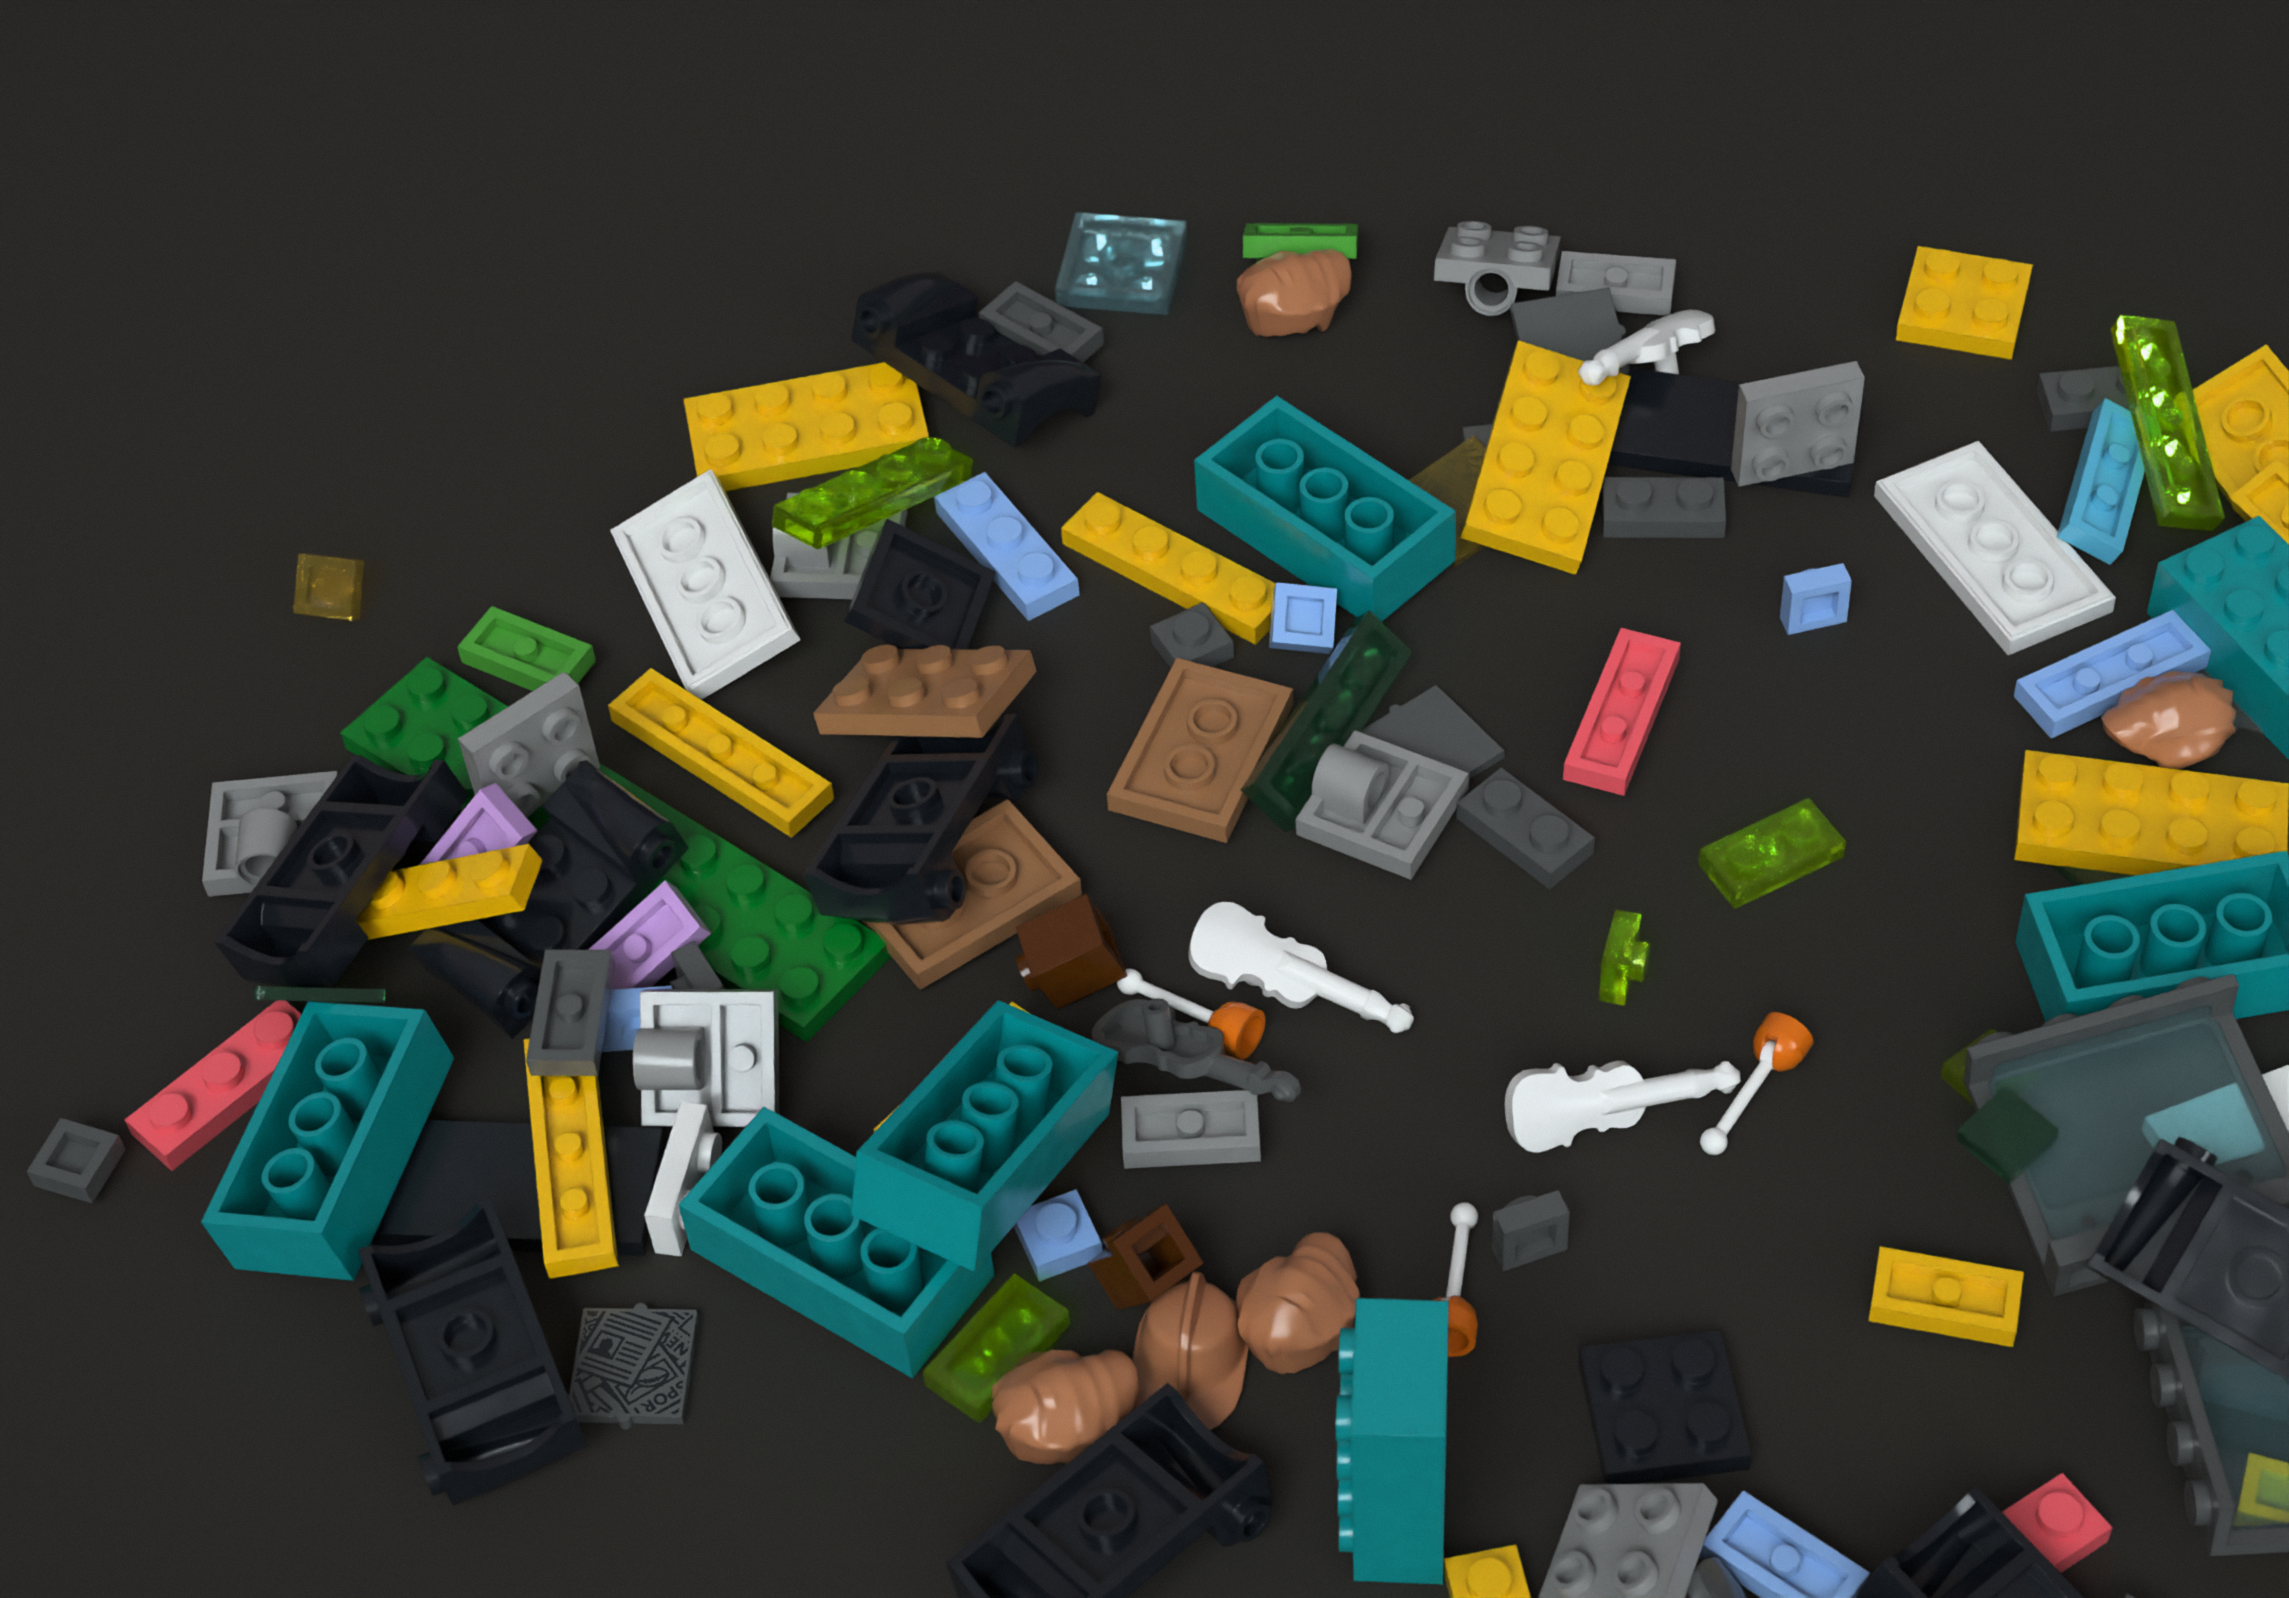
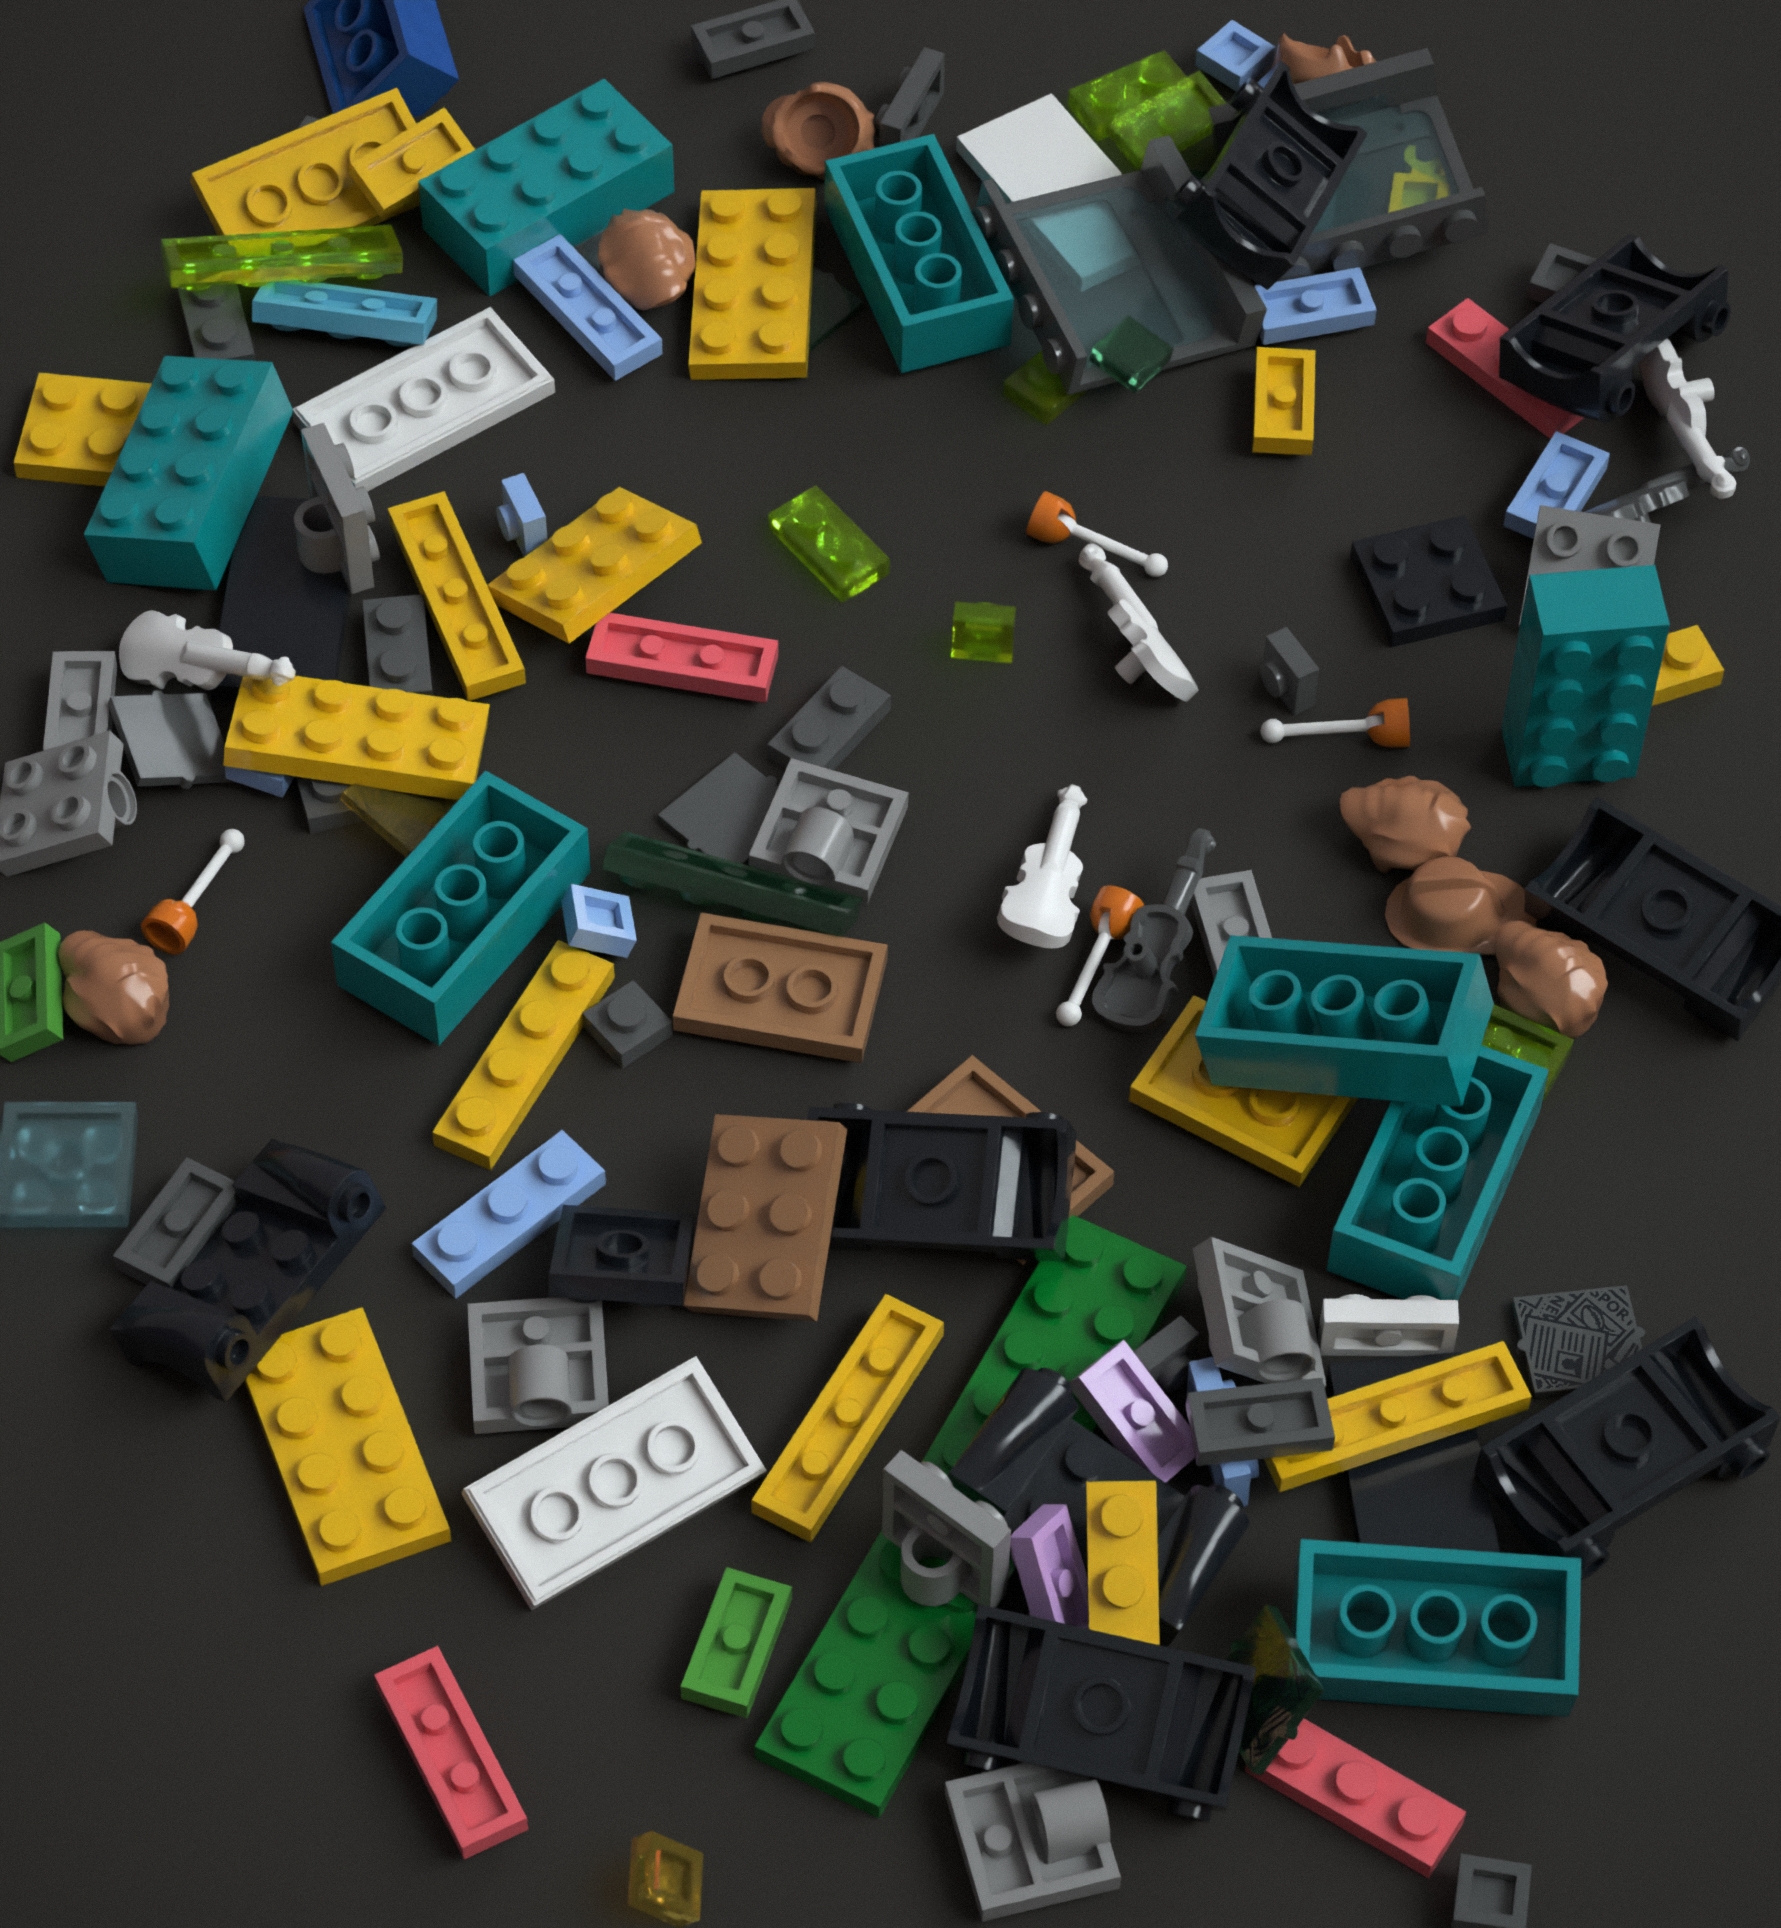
camera: 105 degrees left, 5 degrees up
clear neon green plate [772,437,973,550] -> none
reddish brown brick [1016,894,1128,1010] -> none
reddish brown brick [1088,1203,1204,1310] -> none
none -> teal brick [84,356,293,590]
none -> orange hinge [141,829,245,955]
none -> coral plate [374,1646,529,1860]
none -> yellow plate [388,491,526,701]
none -> yellow plate [487,487,702,644]
none -> light blue plate [1254,267,1377,345]

